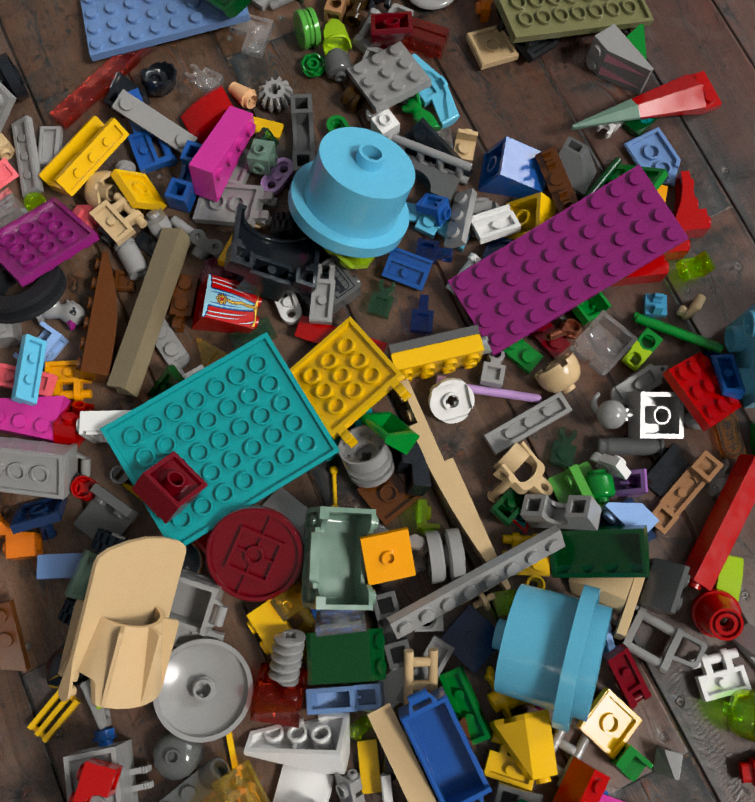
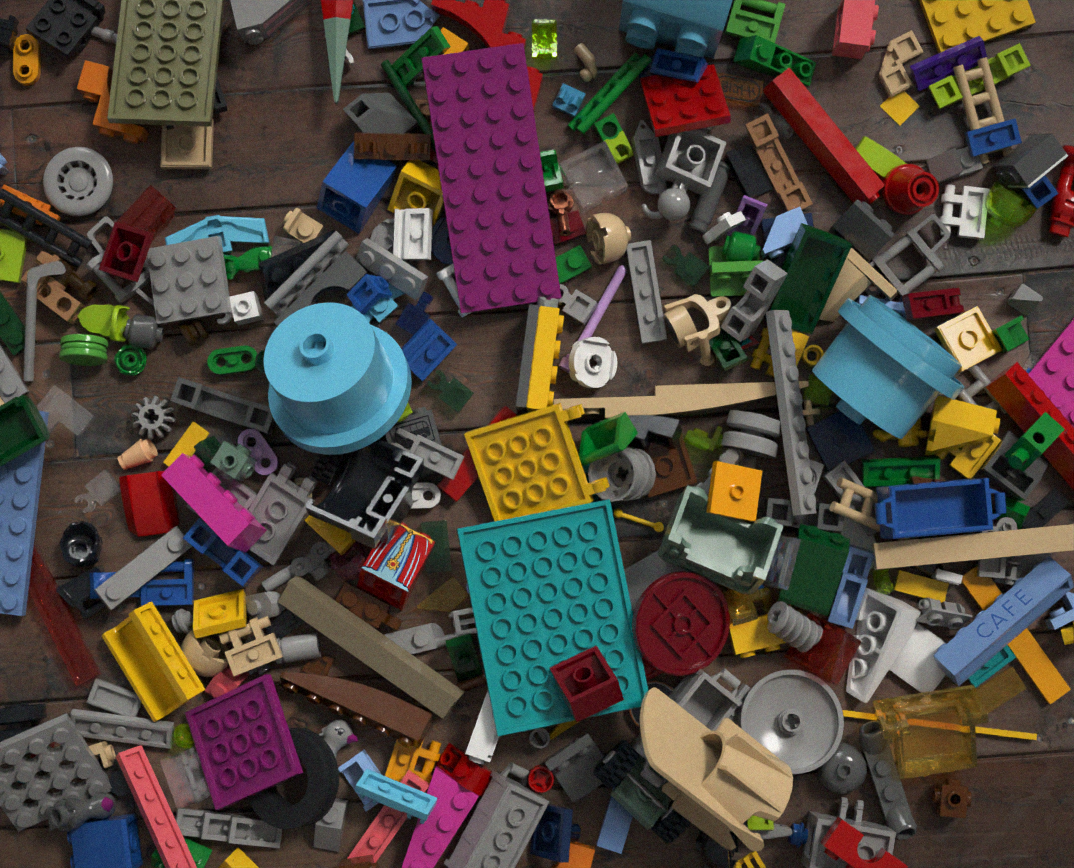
camera: 65 degrees left, 10 degrees up
clear blue plate [410,294,434,334] -> none

